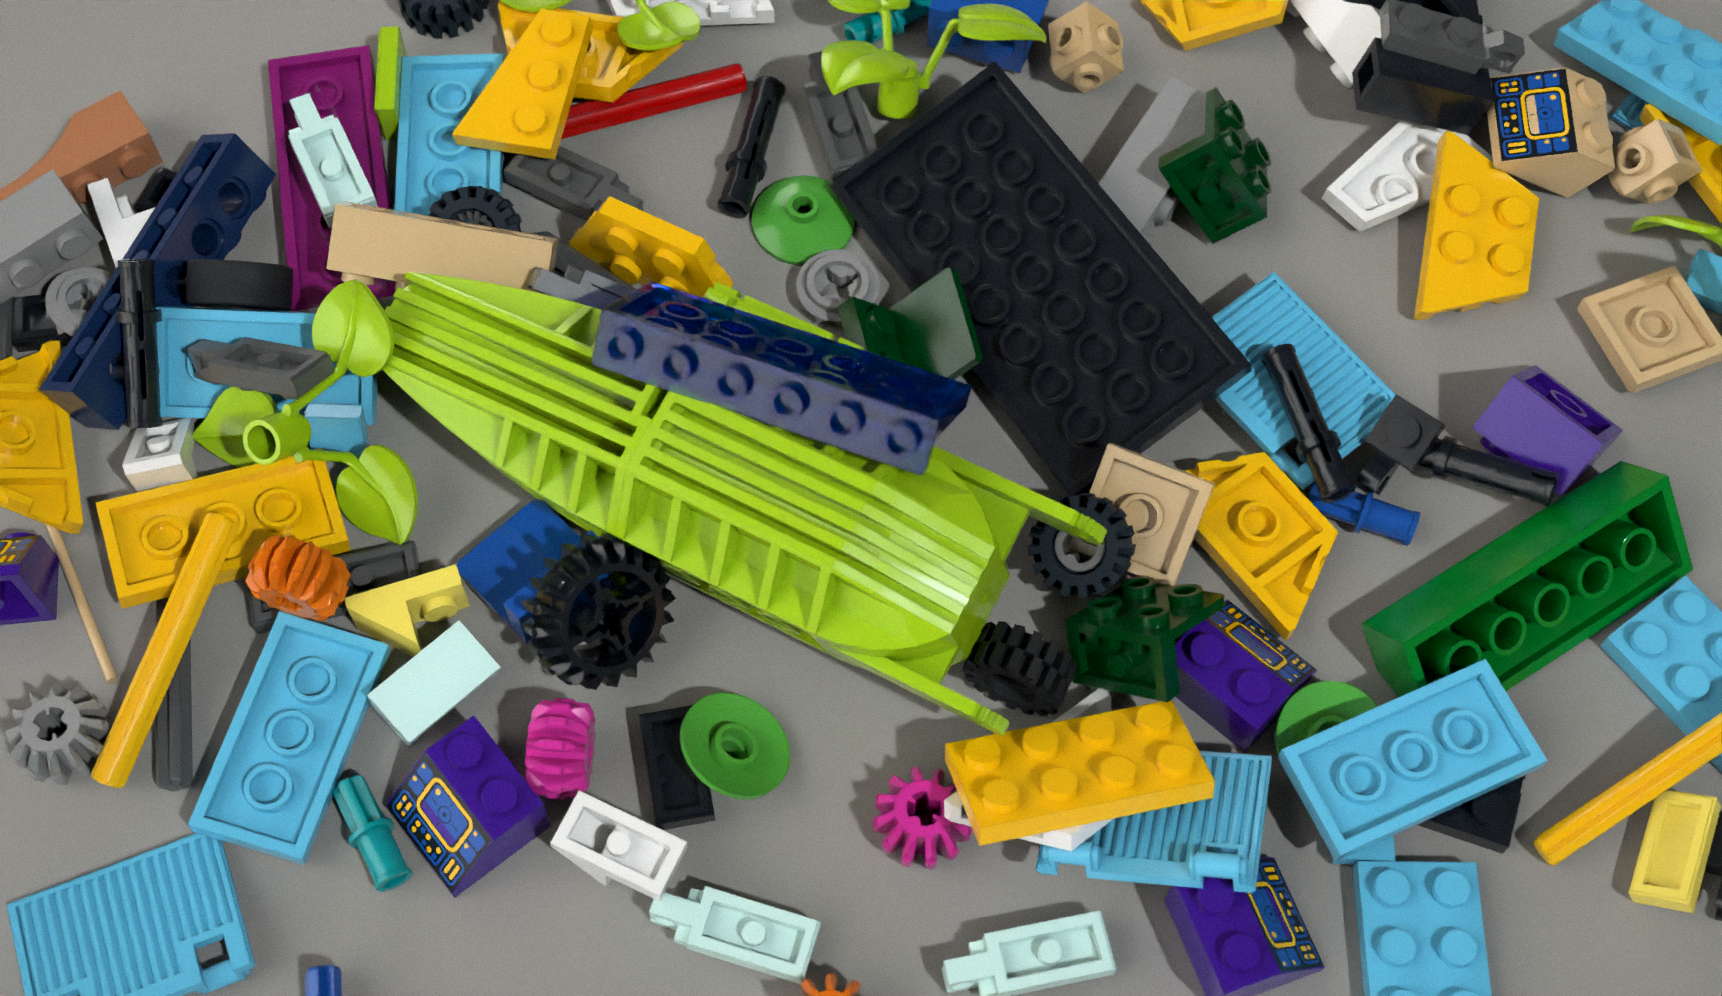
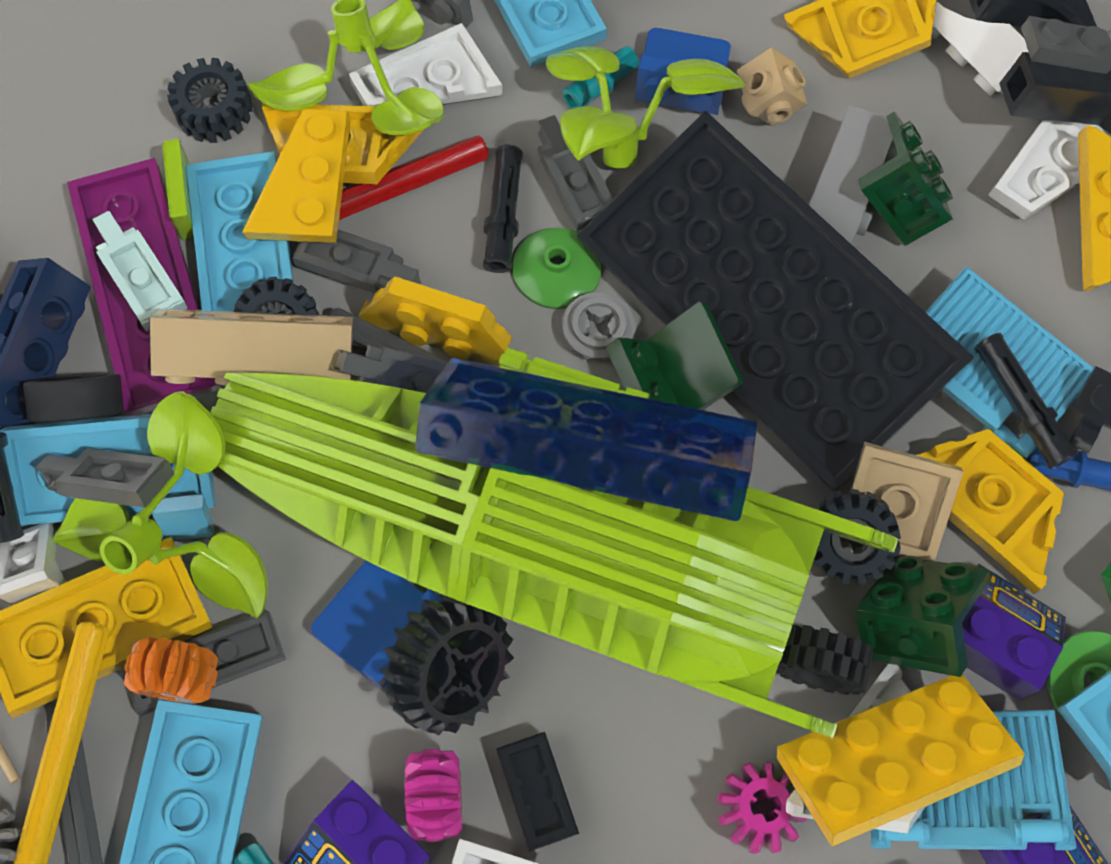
camera: 10 degrees left, 5 degrees up
light yellow slope [344,564,470,657] -> none
light aqua hinge [367,620,501,746] -> none
bright green dish [680,692,790,800] -> none

